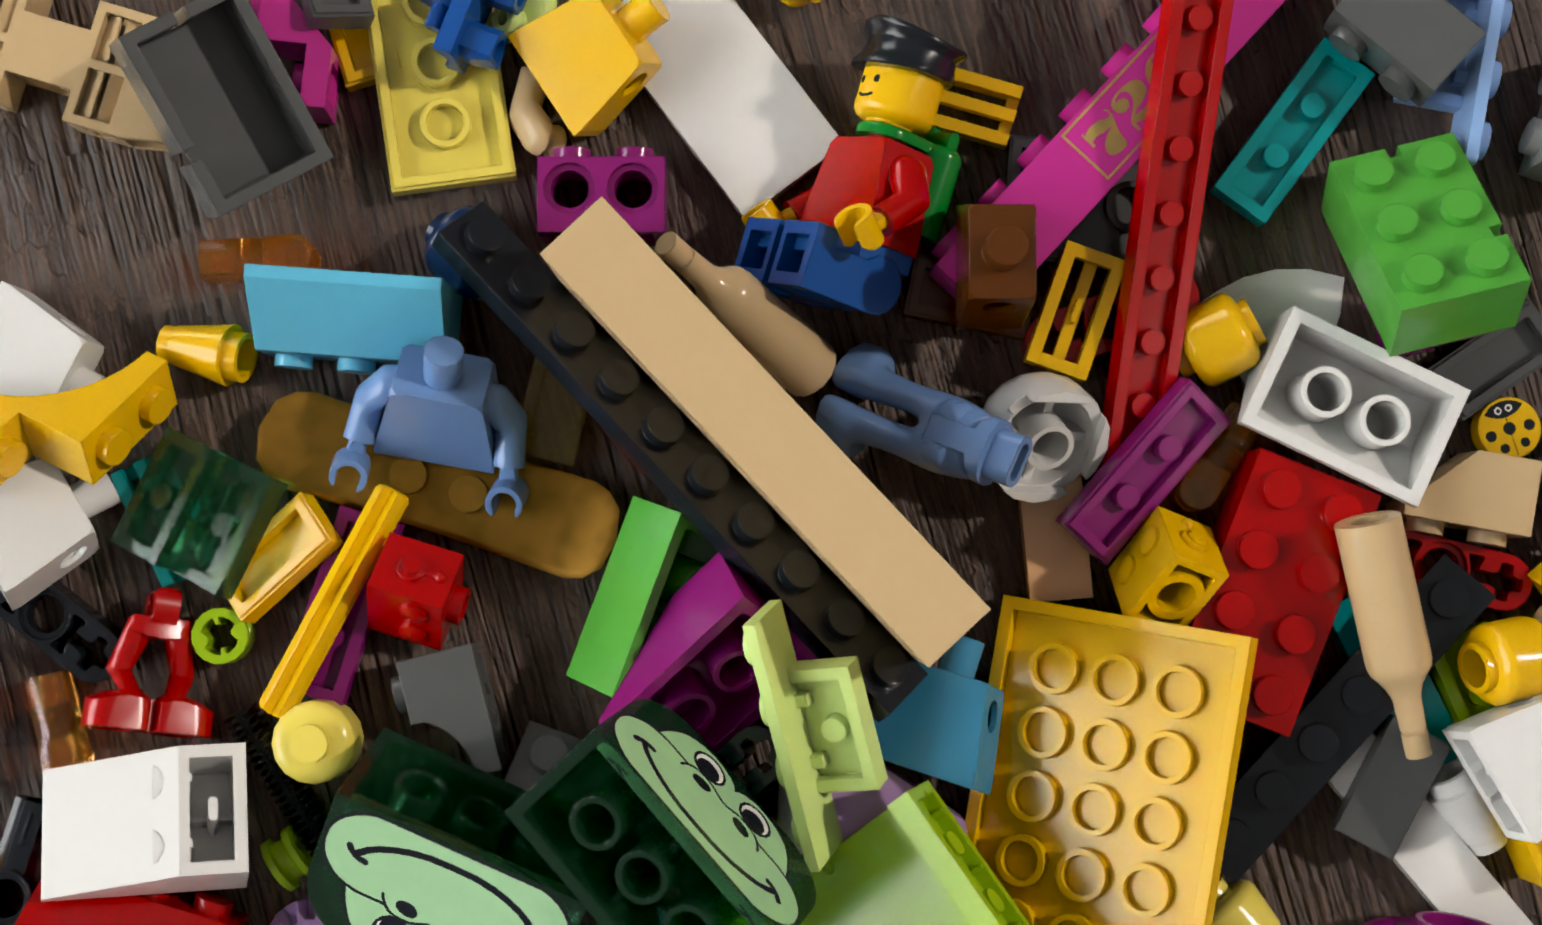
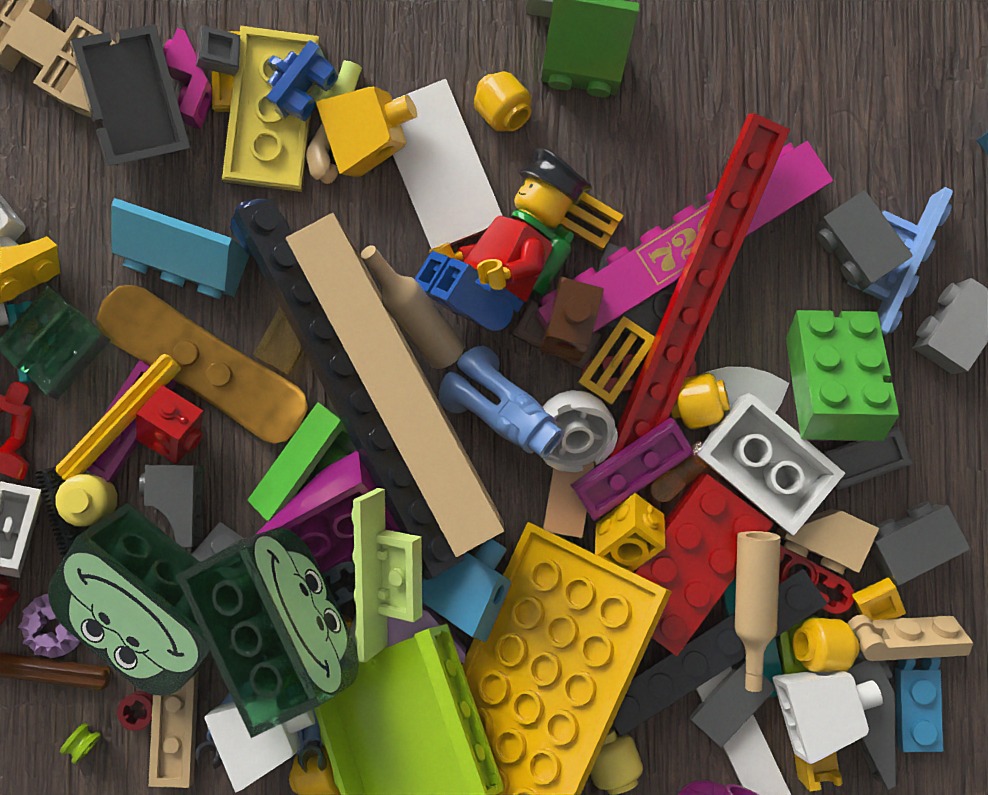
camera: 15 degrees right, 0 degrees up
yellow cone [156,324,258,386] -> none
lime bush [191,607,256,664] -> none
clear orange bar [198,234,321,285] -> none
yellow tile [212,492,344,624] -> none
lime bush [260,825,321,892] -> none
medium blue torso [328,336,530,518] -> none
magenta brick [537,146,668,243] -> none
teal plate [1209,37,1375,228] -> none
white cone [1426,758,1508,856] -> none
yellow tile [1470,397,1541,457] -> none

